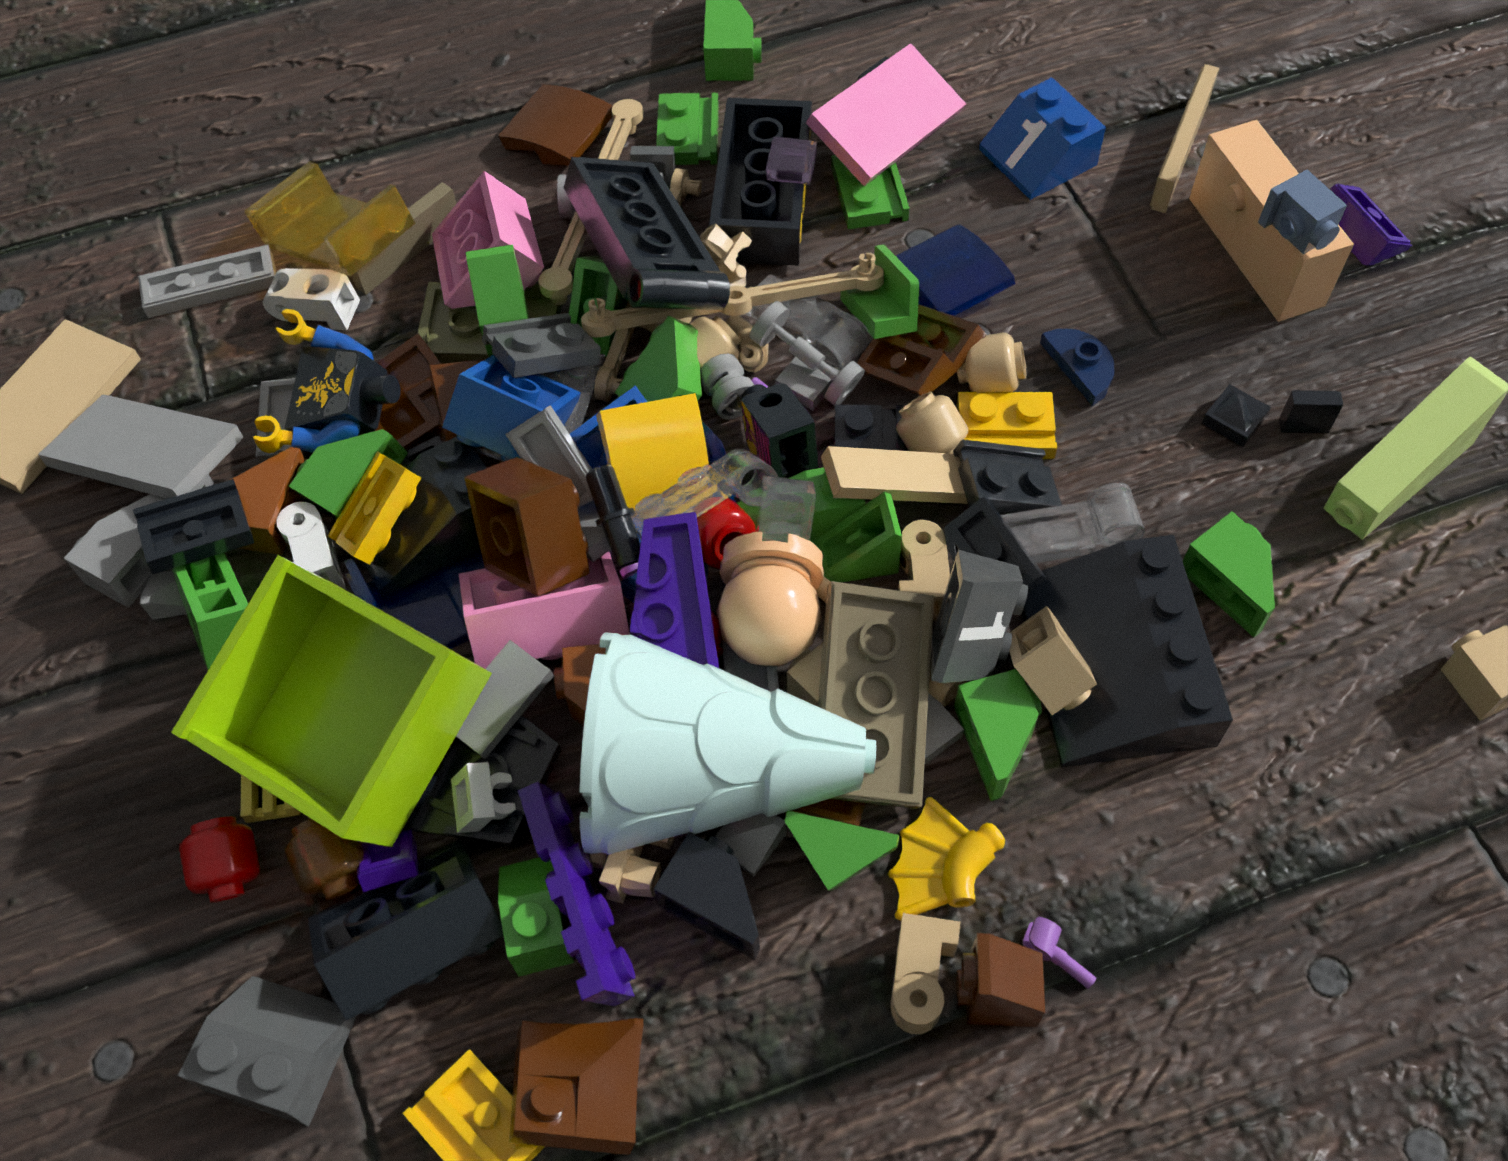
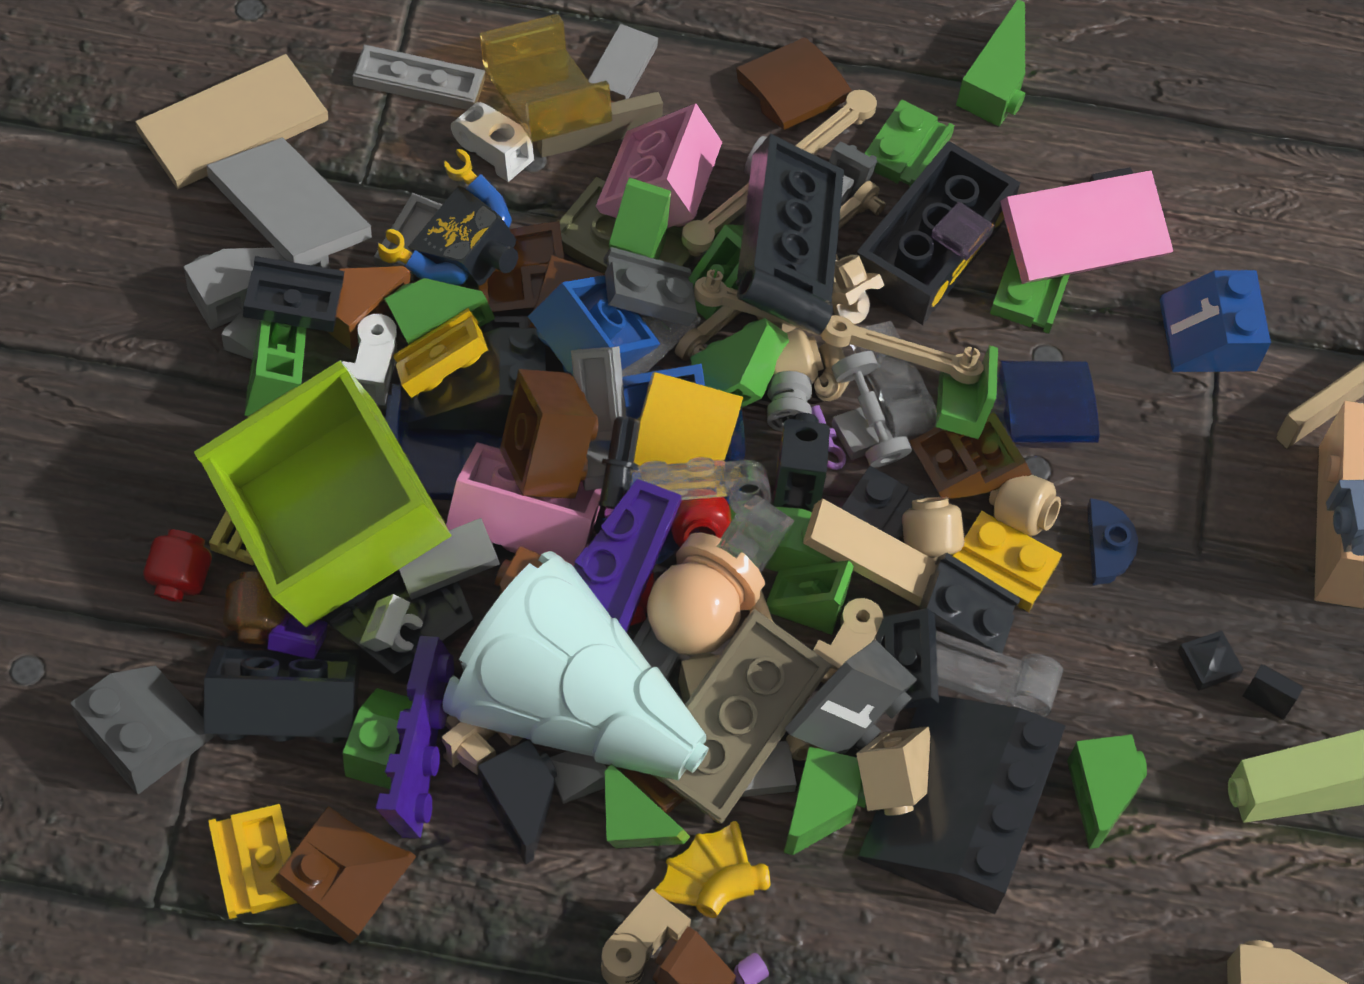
camera: 20 degrees right, 0 degrees up
none -> light grey tile [587,24,658,102]

